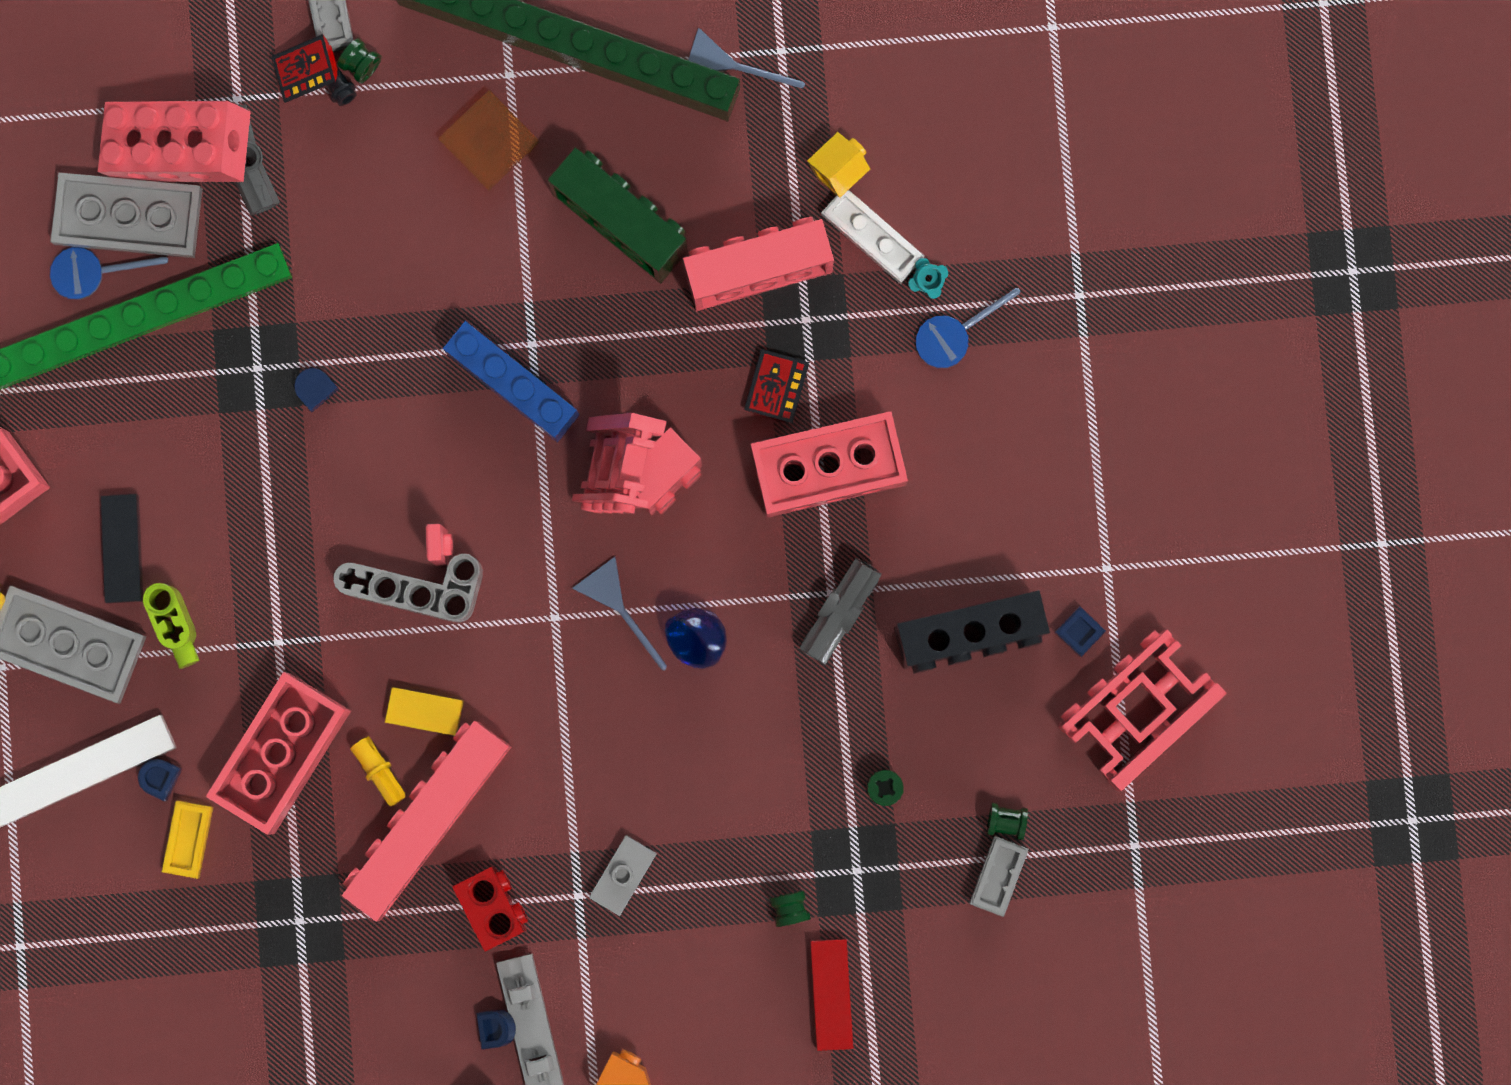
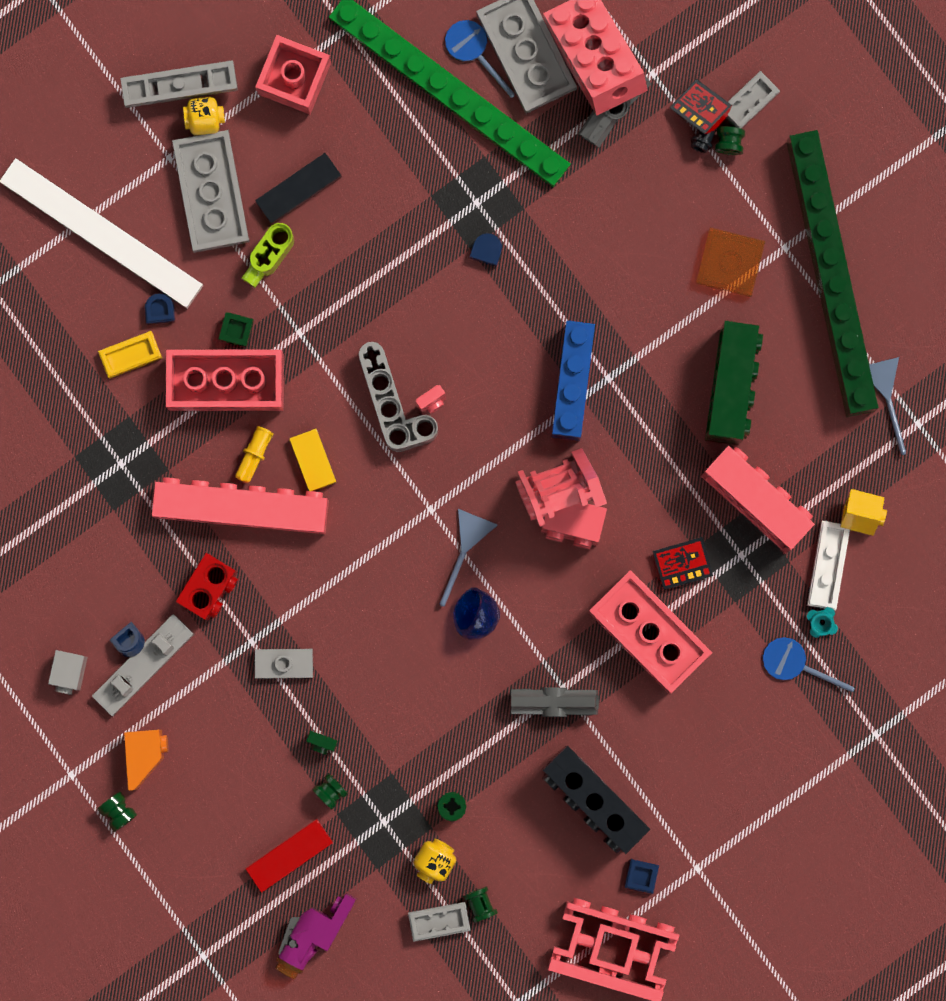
camera: 60 degrees right, 0 degrees up
none -> dark green plate [219,312,254,348]
none -> magenta plate [275,893,357,979]
none -> dark green plate [306,731,339,755]
none -> yellow head [413,839,456,884]

